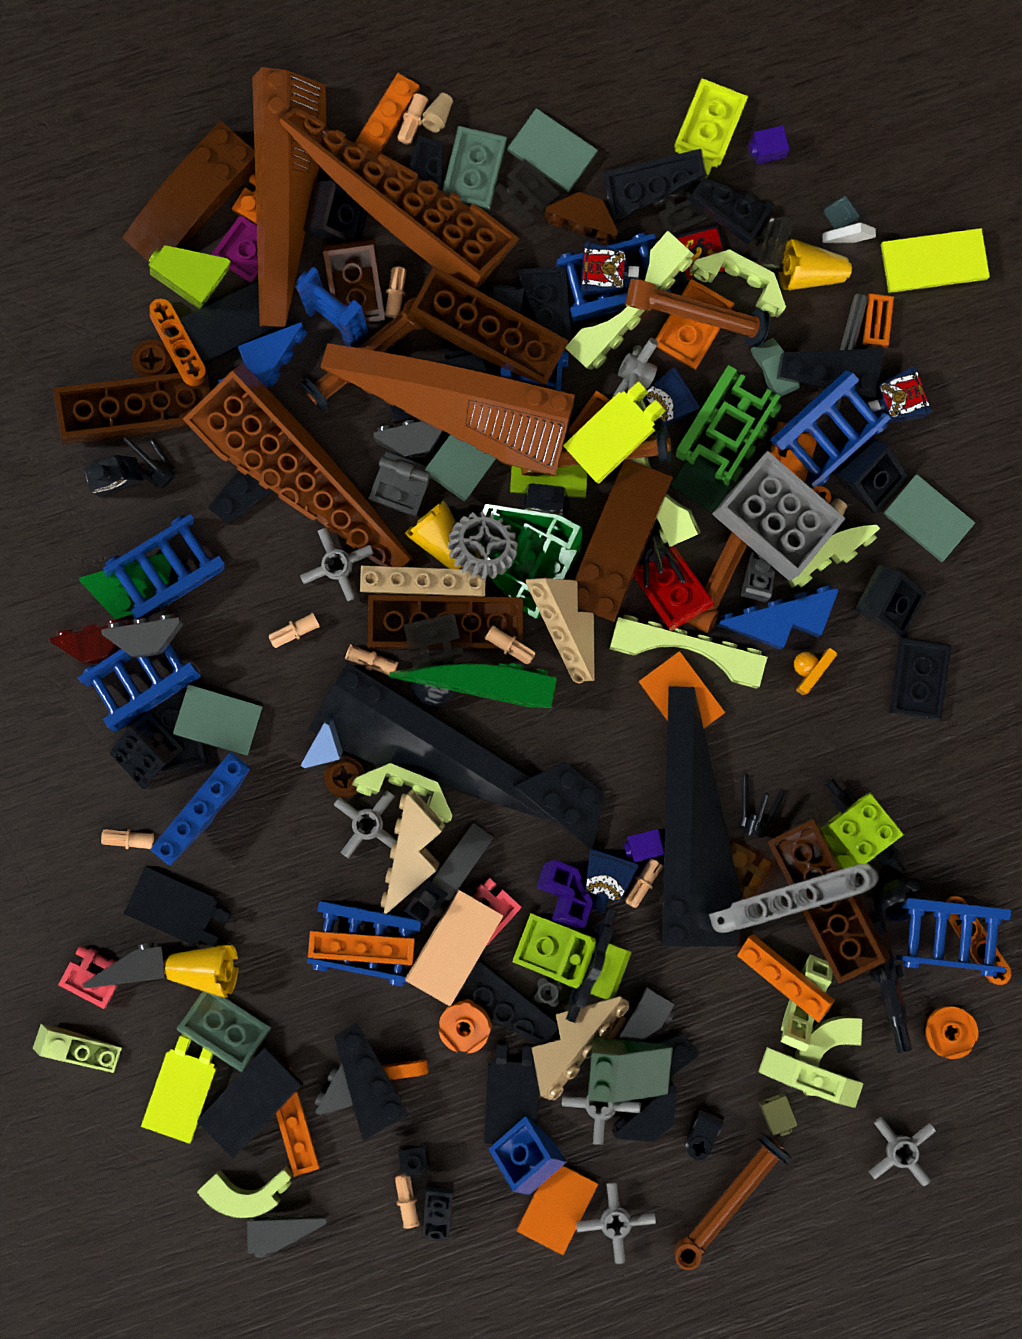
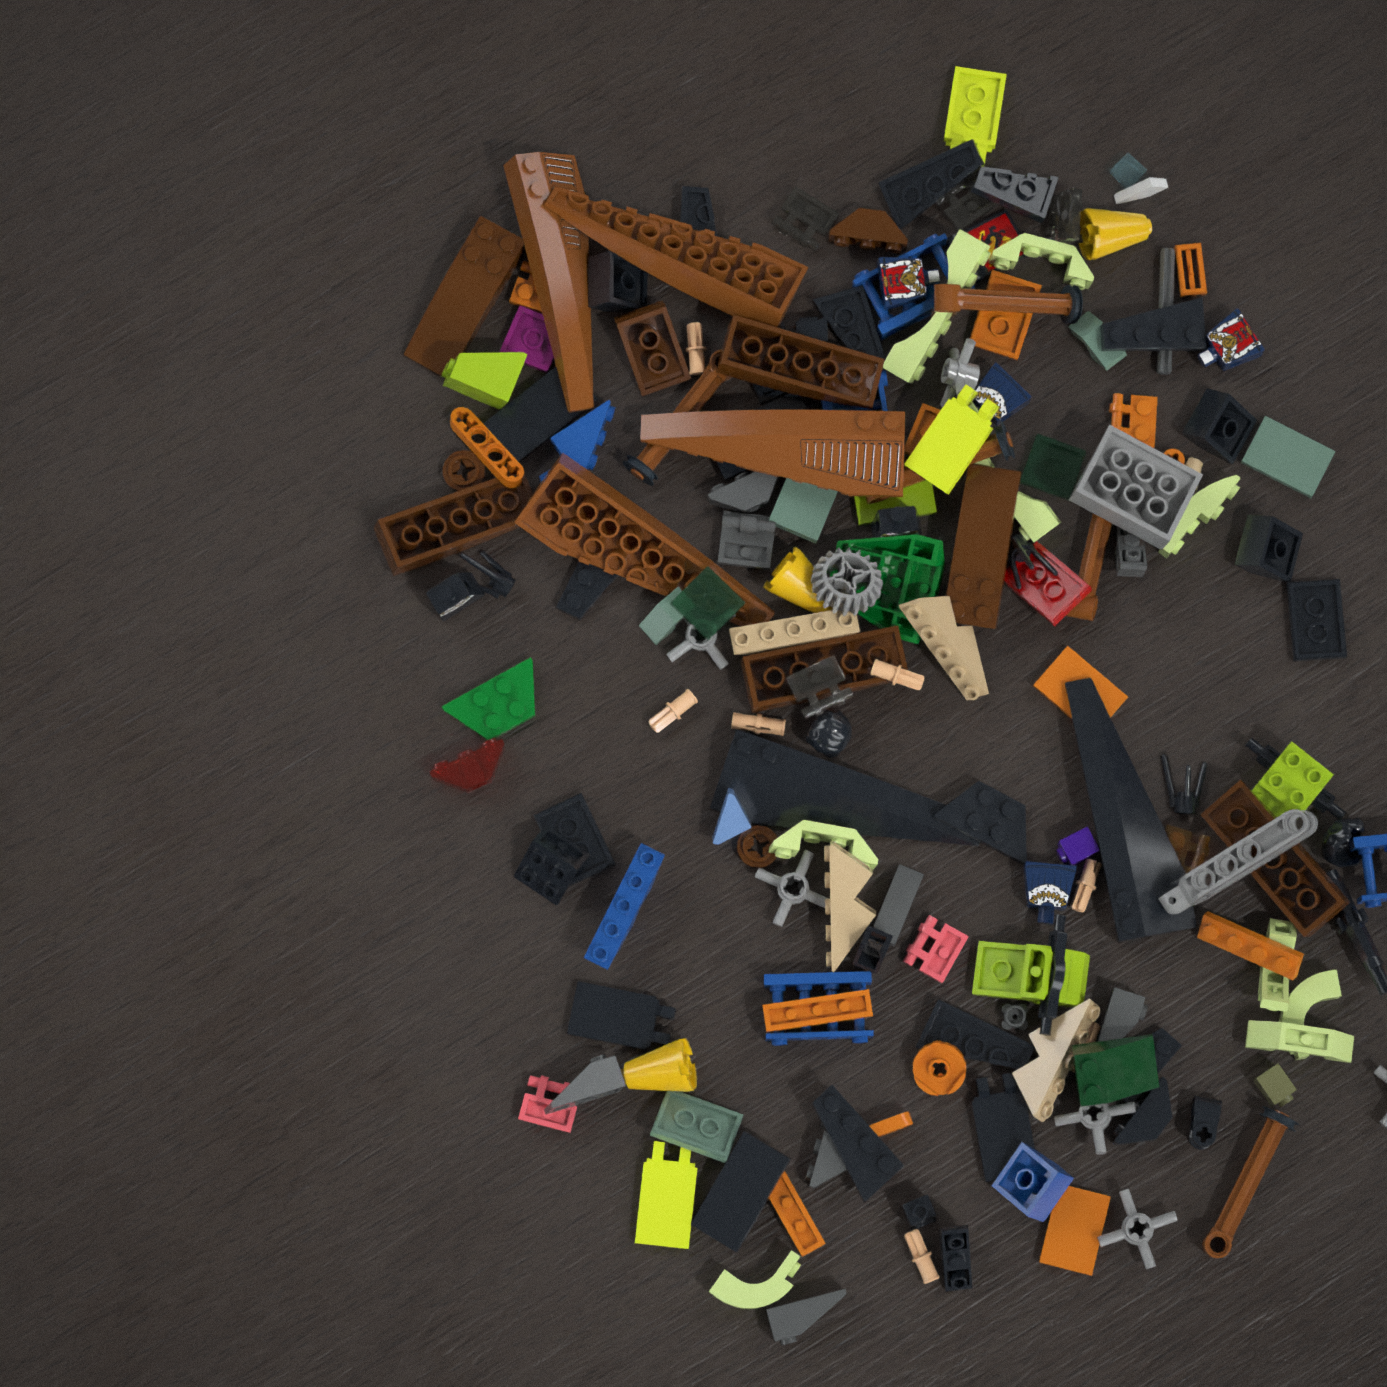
camera: 10 degrees left, 5 degrees down
yellowish green slope [33,1024,122,1073] -> none
blue fence [78,644,201,733] -> none
dark grey slope [101,614,183,658] -> none
light nougat axle [101,829,154,849] -> none
blue fence [103,514,225,620] -> none
sand green tile [173,685,262,756] -> none
blue fence [296,267,369,348] -> none
orange plate [355,73,419,156] -> none
green slope [389,663,557,708] -> none
light nougat axle [398,94,429,144] -> none
light nougat tile [405,889,503,1006] -> none
tan cone [422,93,453,132] -> none
sand green tile [443,126,507,211] -> none
sand green tile [508,109,598,193] -> none
dark purple brick [536,860,593,930] -> none
yellowish green arch [609,615,767,689] -> none
bright green fence [676,365,782,486] -> none
blue slope [717,585,838,650] -> none
dark purple brick [749,125,789,164] -> none
blue fence [770,371,891,488] -> none
light orange tile [794,648,837,695] -> none
neon yellow tile [881,228,989,293] -> none
none -> sand green slope [639,587,696,645]
none -> clear green tile [670,566,746,641]

